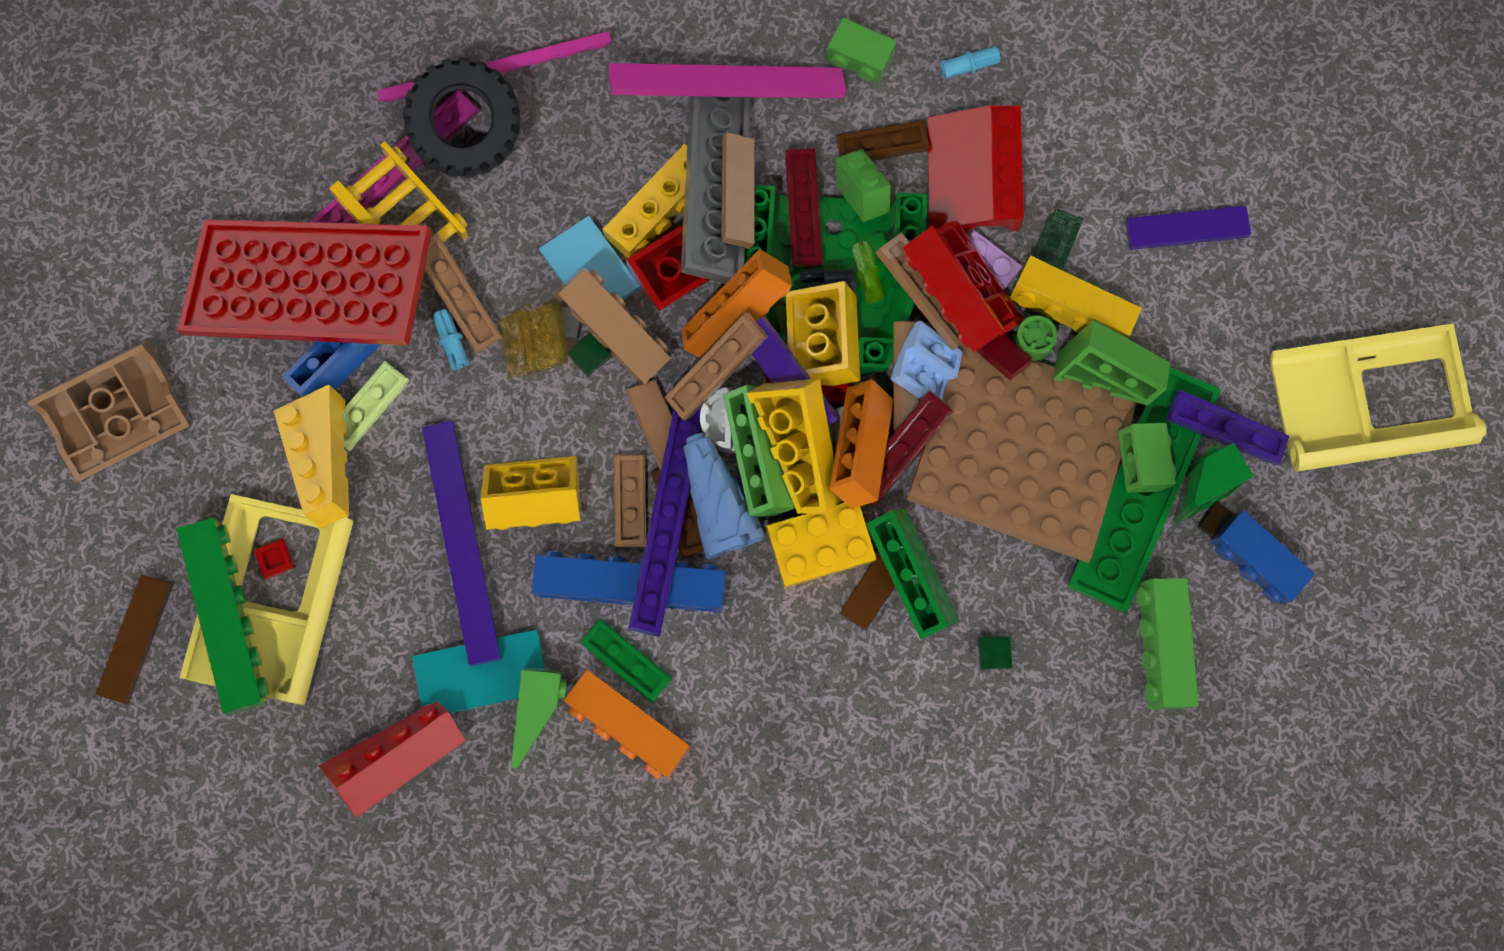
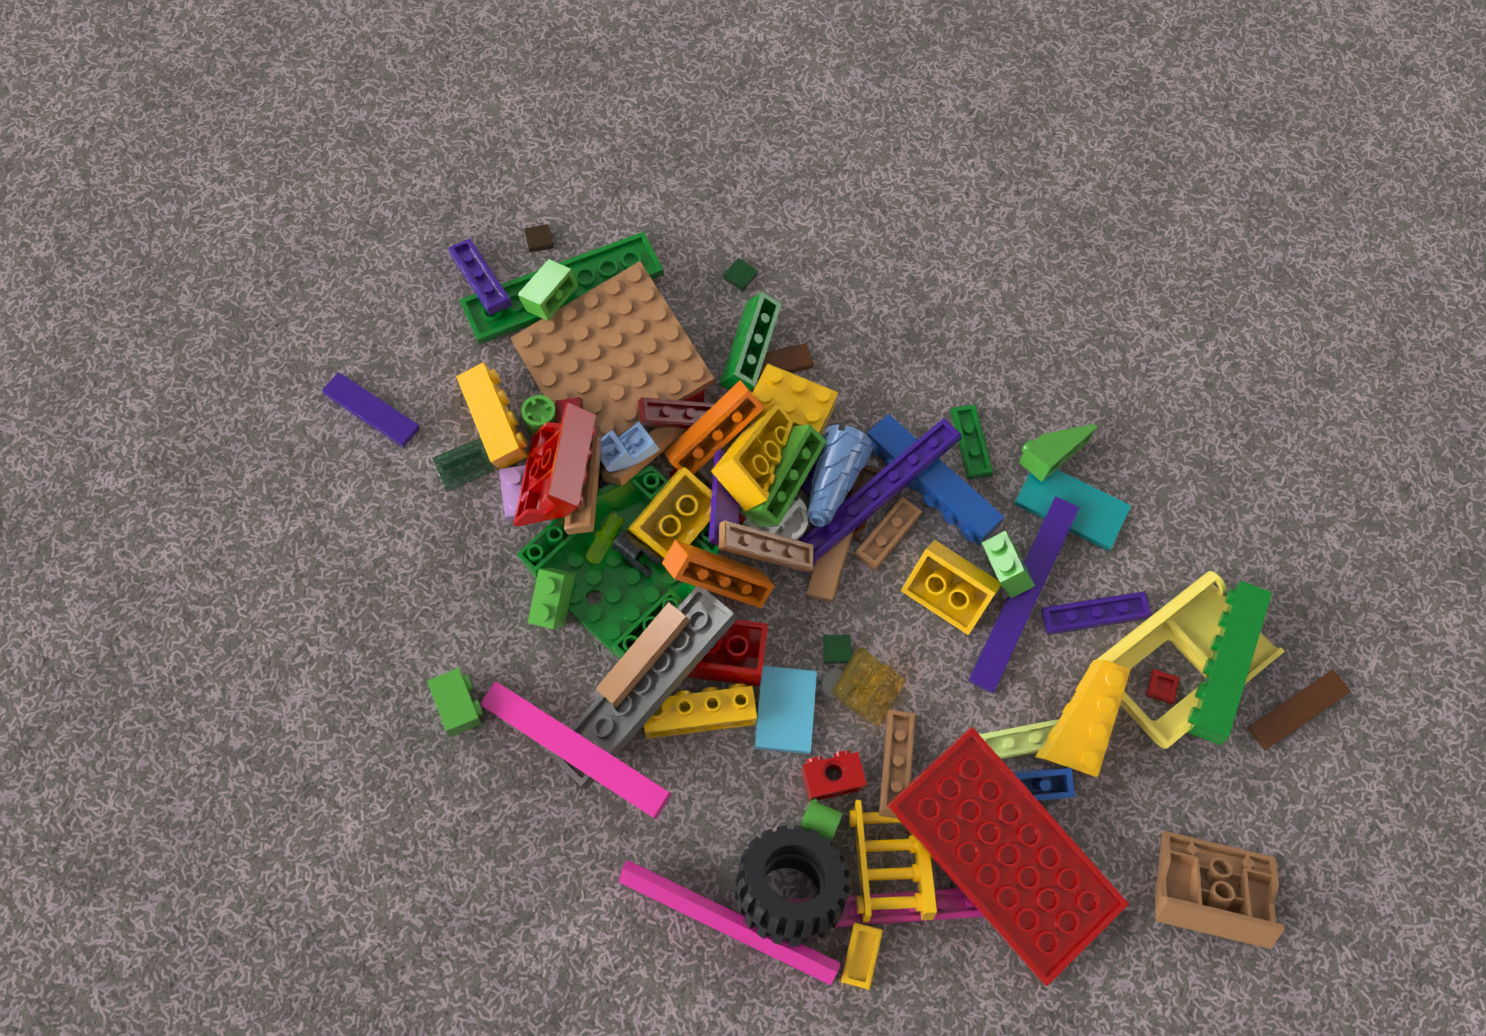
camera: 145 degrees left, 10 degrees down
red wedge [319,701,466,818] -> none
medium azure axle [433,309,470,370] -> none
medium nougat wedge [552,268,671,384] -> none
orange brick [564,670,691,780] -> none
dark red tile [785,148,822,268] -> none
reddish brown tile [836,120,930,161] -> none
red piece [927,105,1024,232] -> none
medium azure axle [940,47,1001,80] -> none
bright green wedge [1053,319,1170,406] -> none
bright green brick [1136,579,1199,710] -> none
green slope [1174,443,1254,524] -> none
blue brick [1210,510,1315,604] -> none
light yellow piece [1270,324,1486,472] -> none
none -> bright green piece [800,799,842,841]
none -> red brick [801,750,867,802]
none -> yellow tile [840,922,883,990]
none -> brick [982,530,1035,598]
none -> dark purple tile [1041,591,1152,635]

